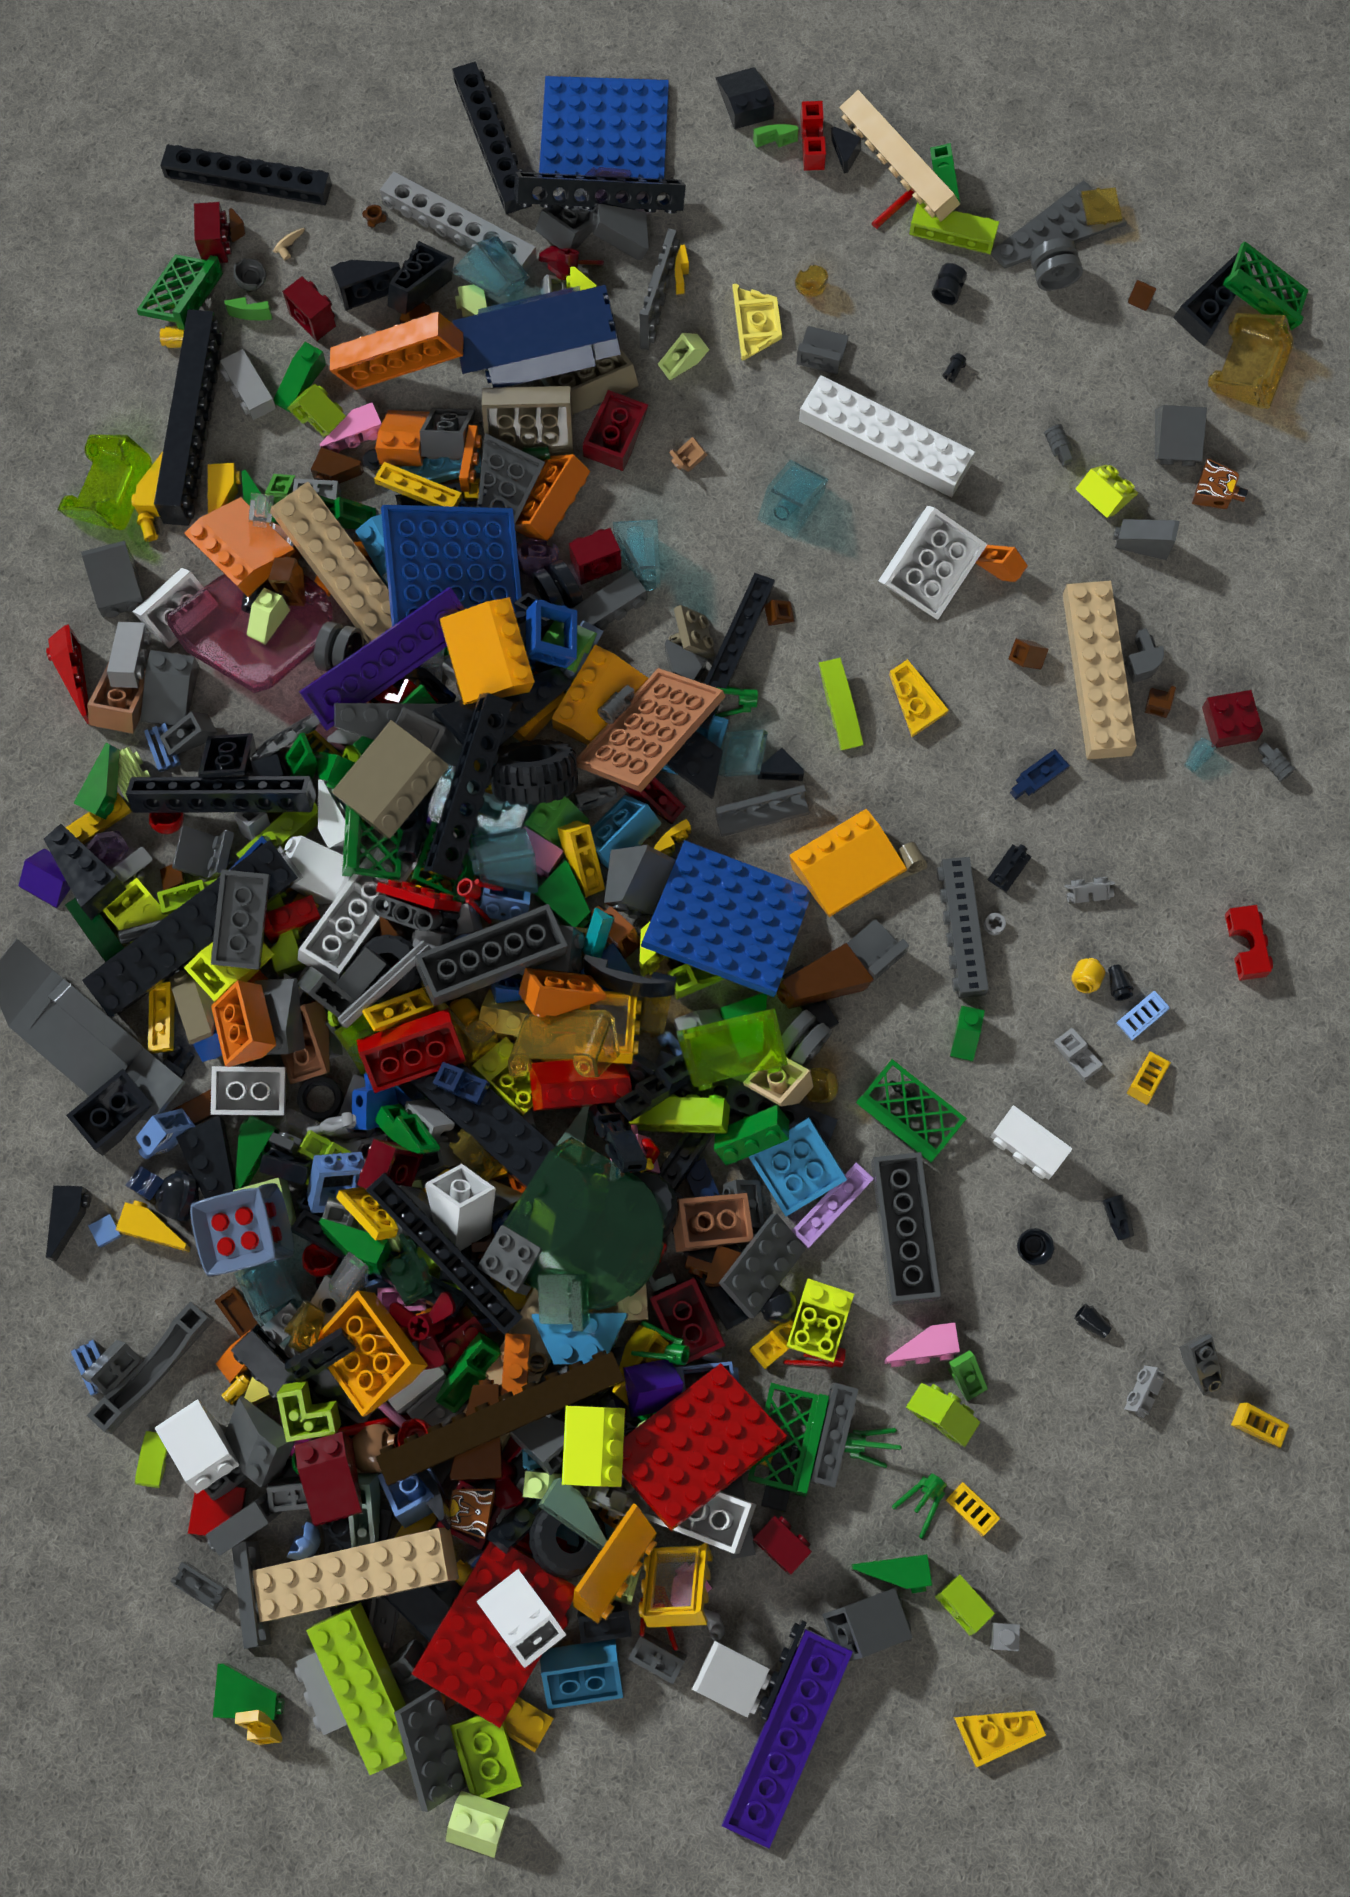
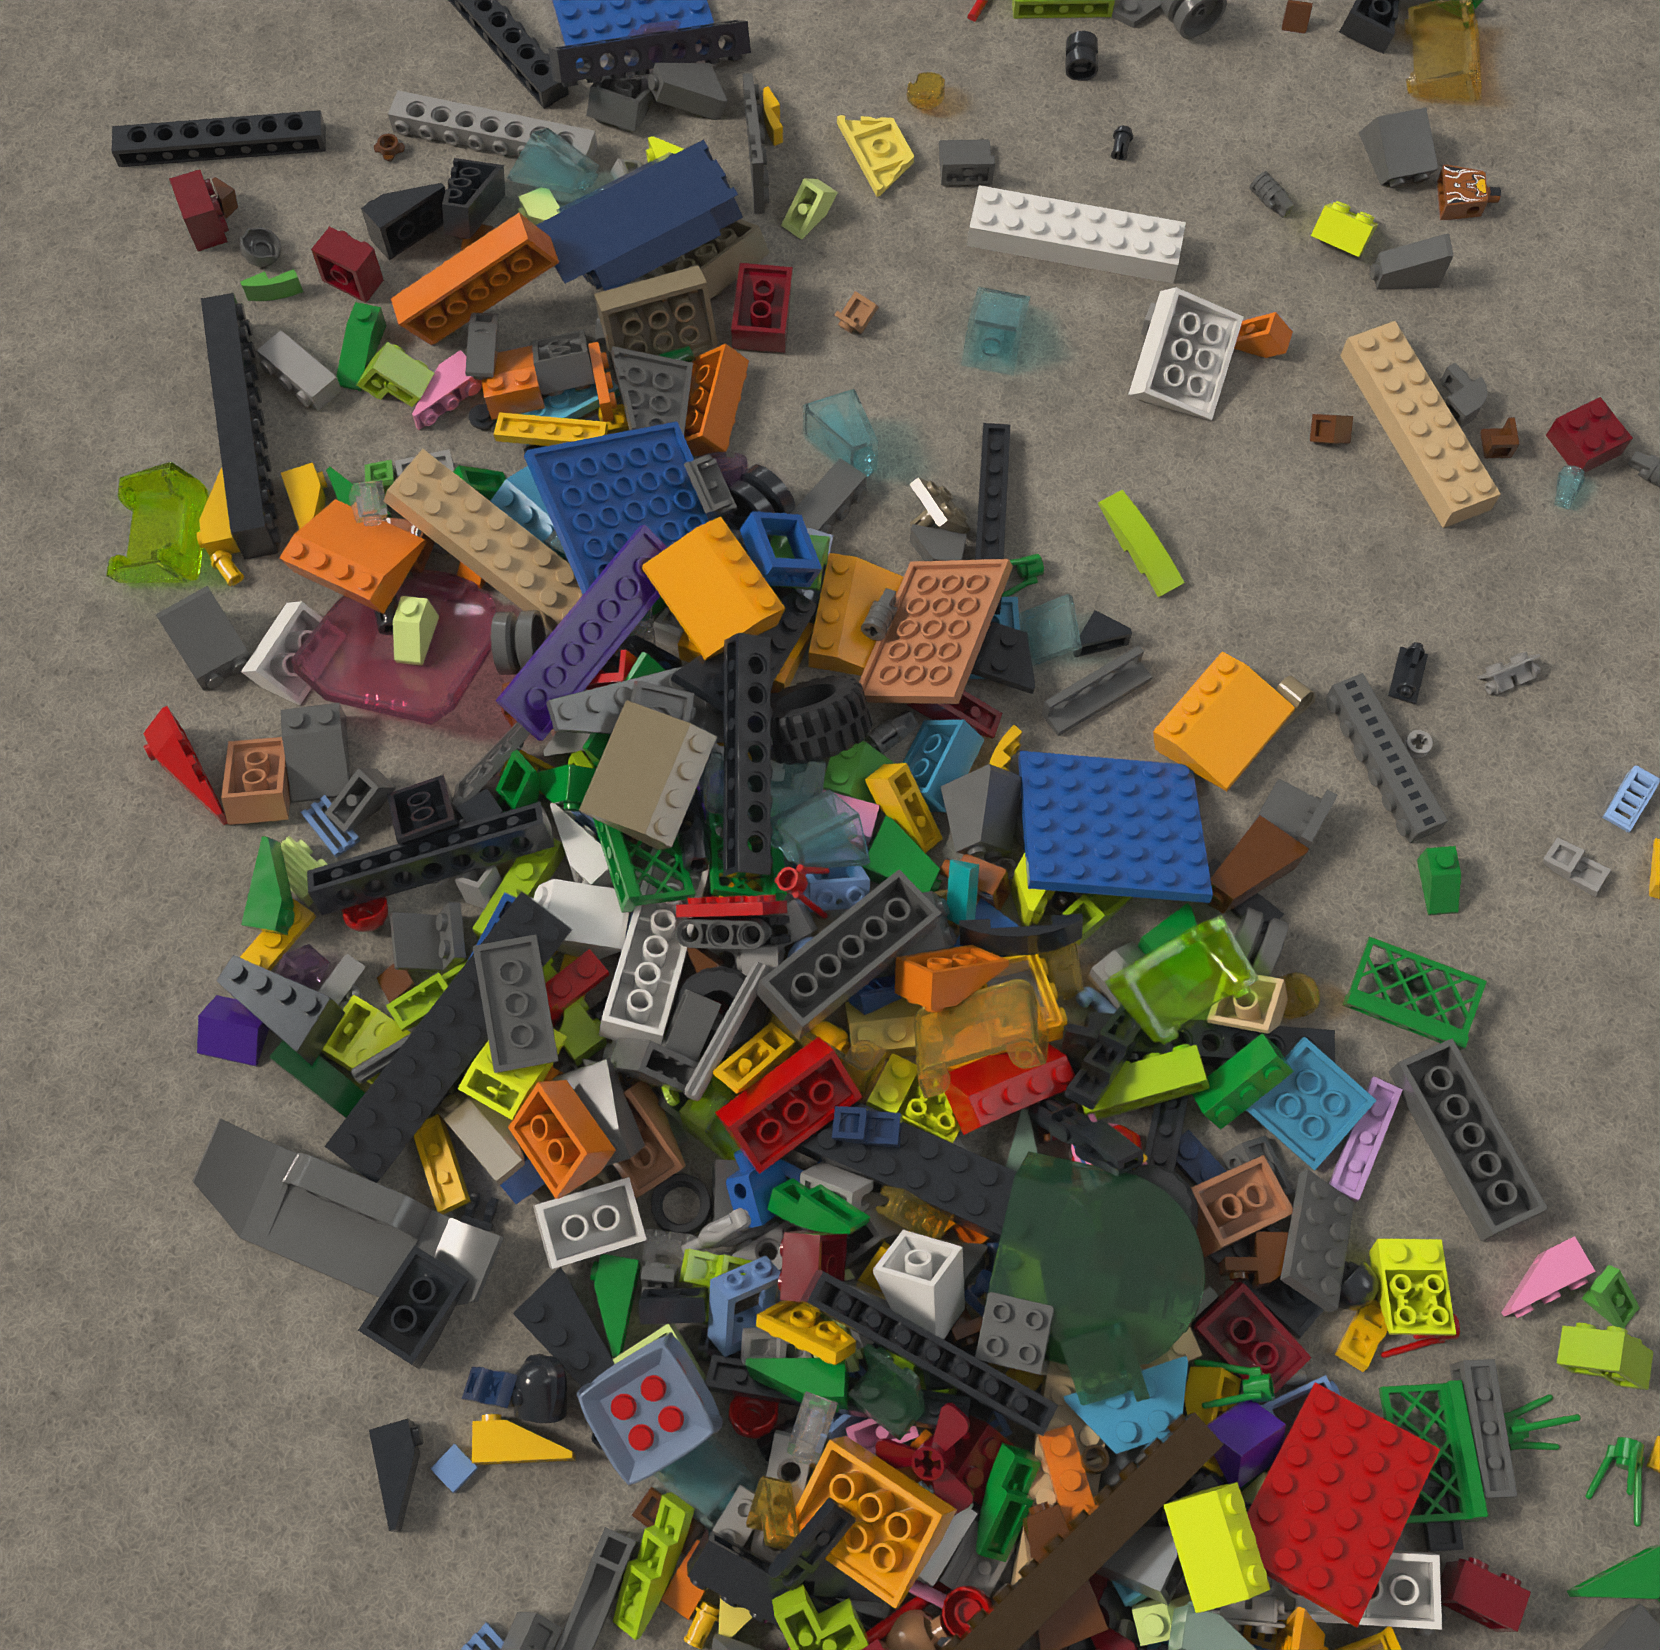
camera: 20 degrees left, 5 degrees down
light grey brick [107,622,151,688] -> none
medium blue torso [136,1108,196,1159] -> none
green fence [137,254,223,330] -> none
yellow brick [160,326,184,348] -> none
reddish brown tile [170,1089,214,1125] -> none
reddish brown slope [268,557,306,606] -> none
tan bar [273,228,305,261] -> none
reddish brown slope [311,447,364,484] -> none
dark red piece [538,246,604,280] -> none
dark red brick [569,528,622,585] -> none
reddish brown slope [765,599,794,626] -> none
yellow wing [889,659,948,737] -> none
white slope [991,1105,1072,1180] -> none
dark blue hinge [1010,749,1070,800] -> none
black hair [1017,1228,1055,1266] -> none
yellow head [1071,958,1105,993] -> none
black cone [1108,964,1134,1001] -> none
none -> dark grey slope [465,313,500,380]
none -> lime slope [613,1492,695,1640]
none -> dark grey hinge [684,455,738,521]

